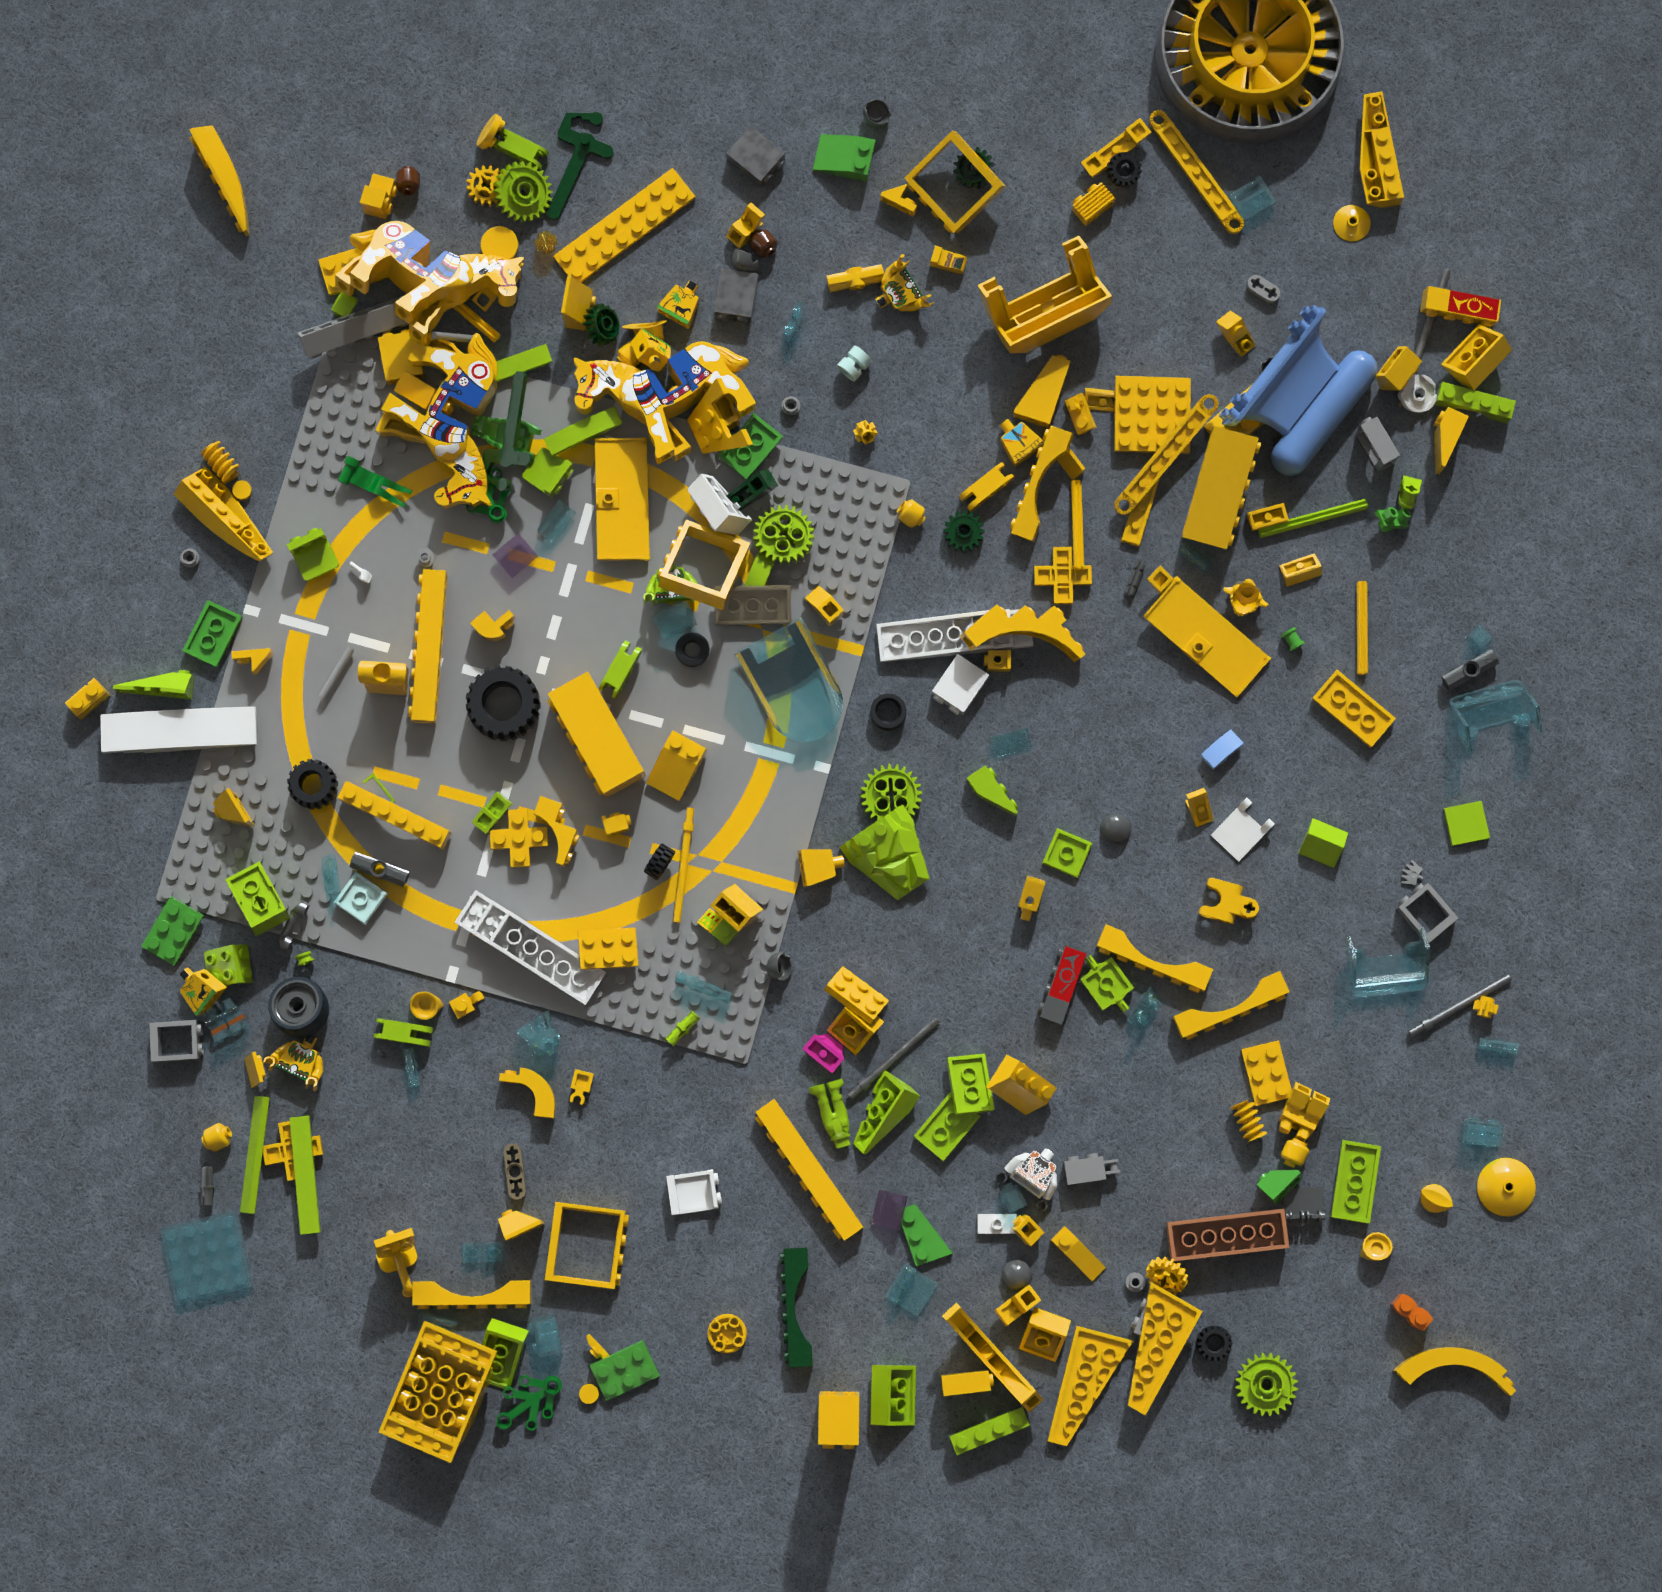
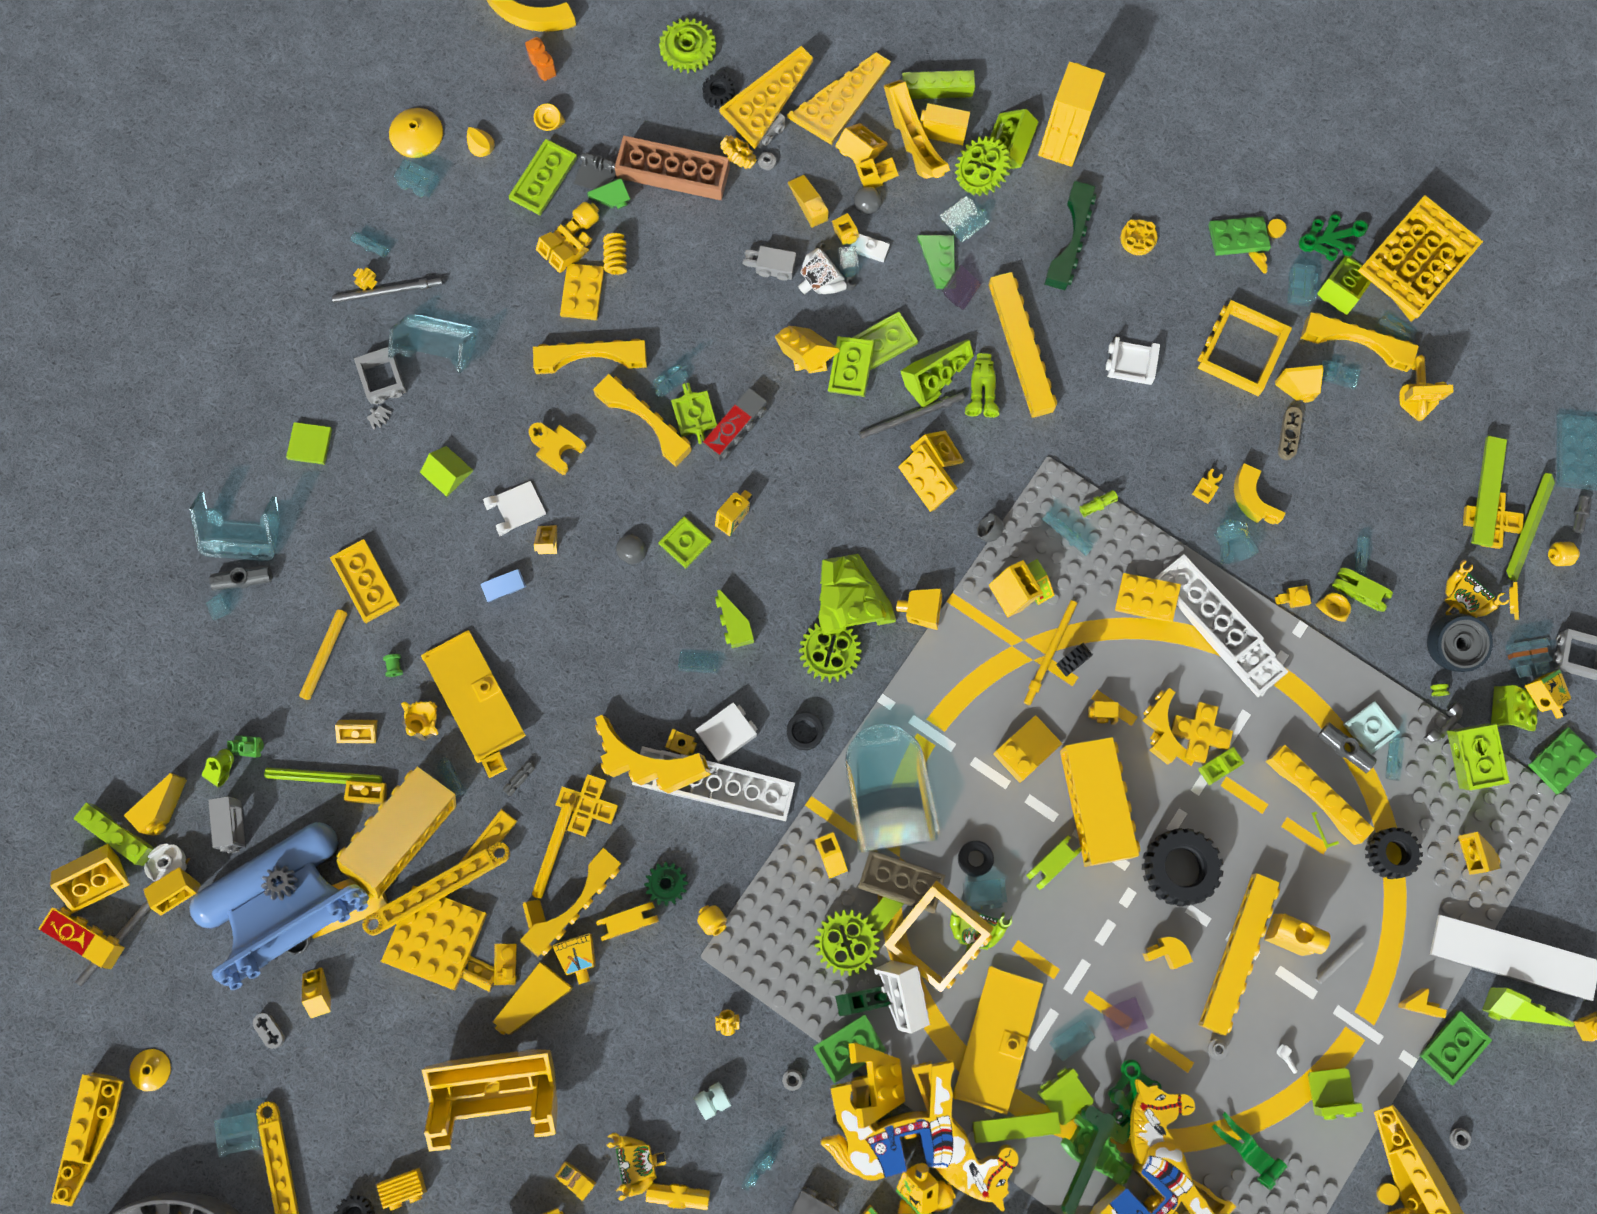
camera: 165 degrees left, 5 degrees down
dark pink slope [802,1033,844,1074] -> none
none -> flat silver gear [261,866,298,901]
none -> lime gear [955,136,1012,196]

